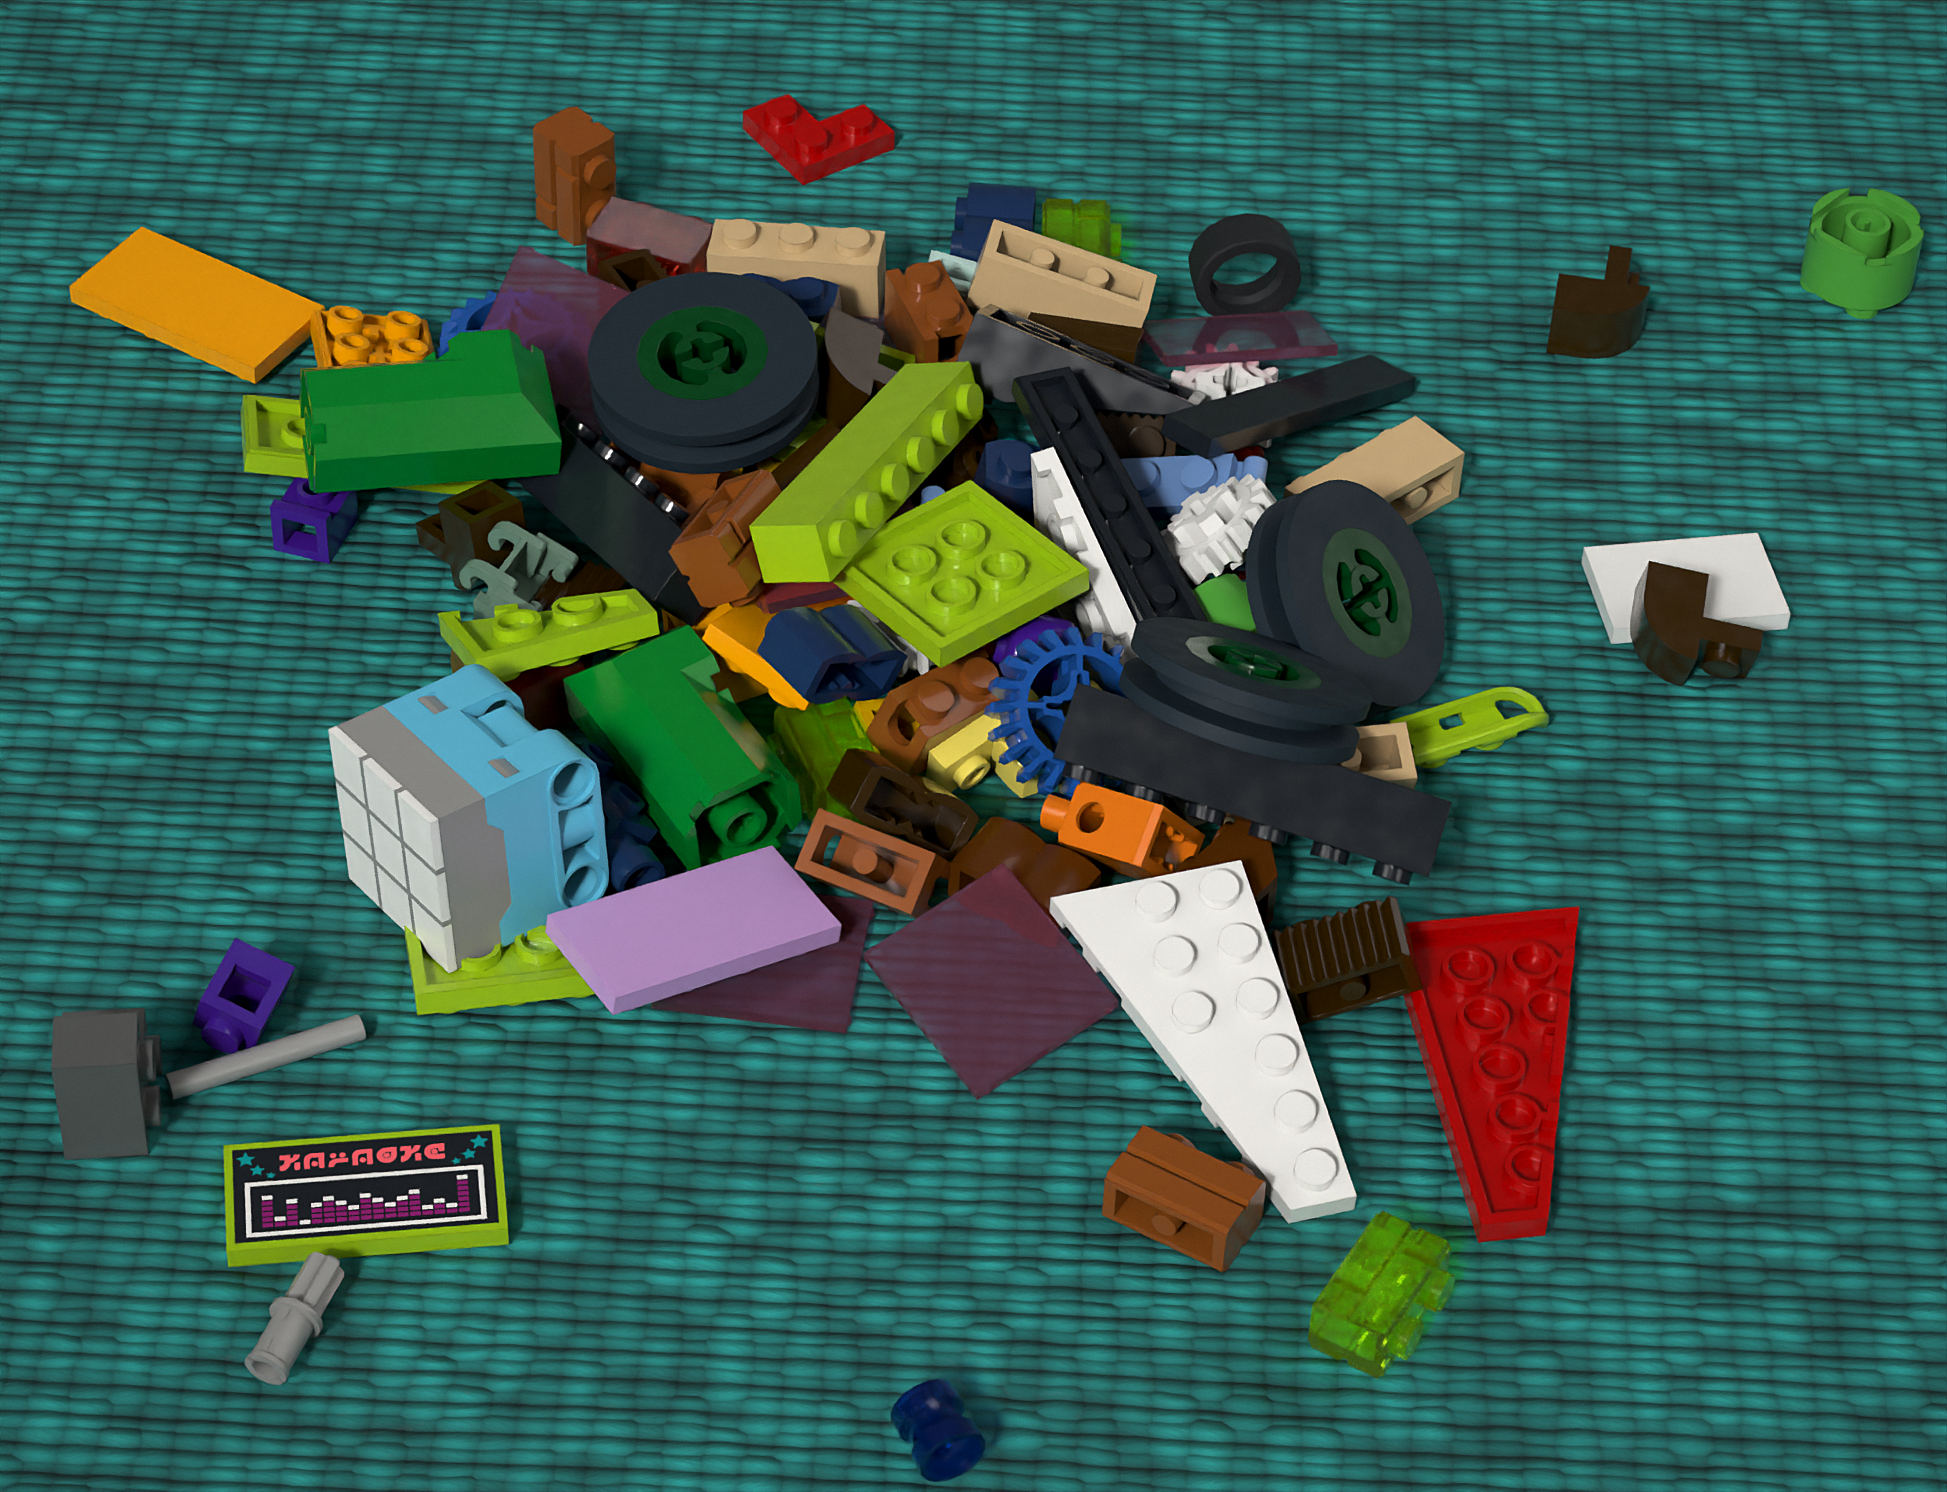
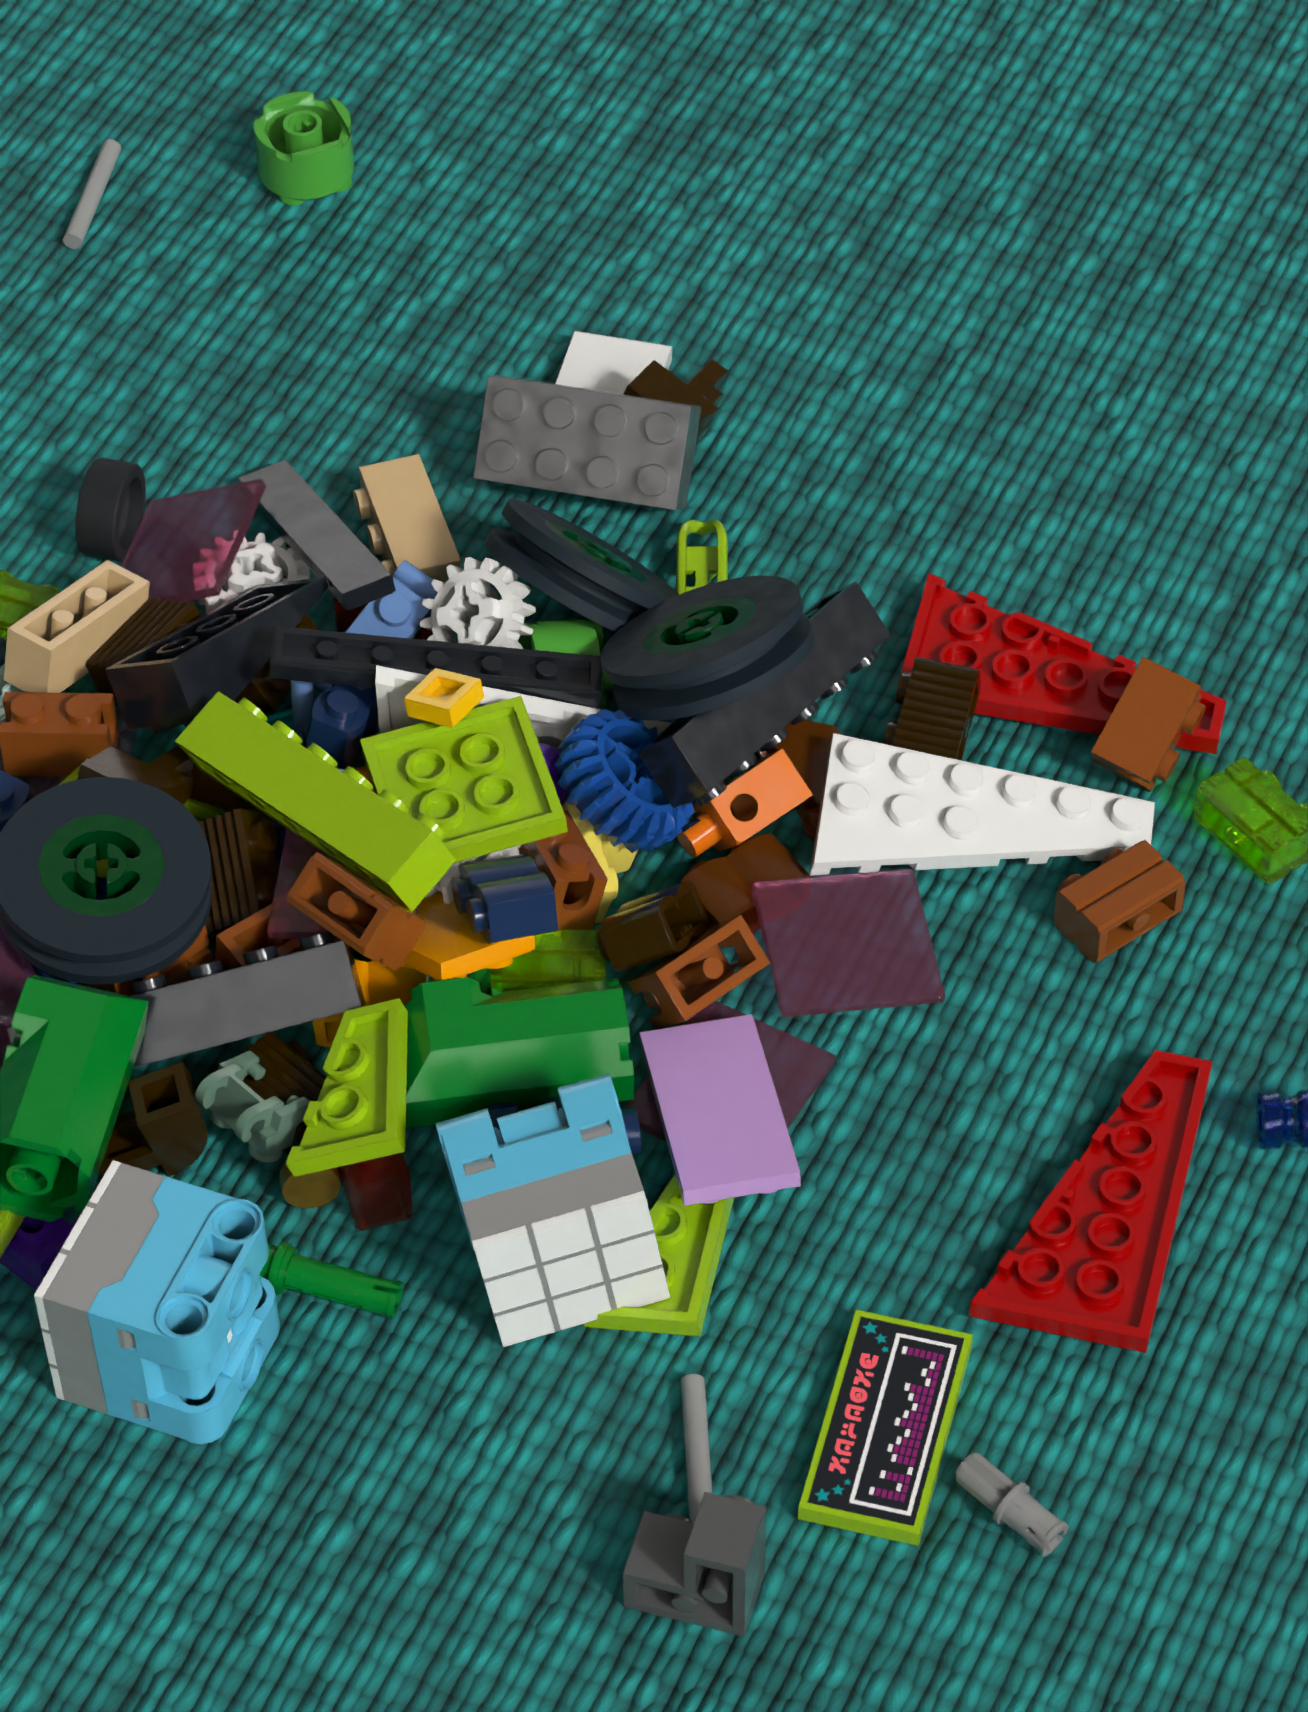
camera: 65 degrees left, 5 degrees up
dark purple brick [192,938,295,1053] -> none
dark brown brick [1546,245,1650,359] -> none
none -> medium azure piece [34,1160,280,1444]
none -> light grey bar [63,139,121,249]
none -> green pin [260,1241,404,1319]
none -> yellow plate [404,668,484,728]
none -> flat silver brick [474,375,701,510]
none -> red wing [969,1050,1212,1353]
none -> dark orange brick [1091,657,1206,792]

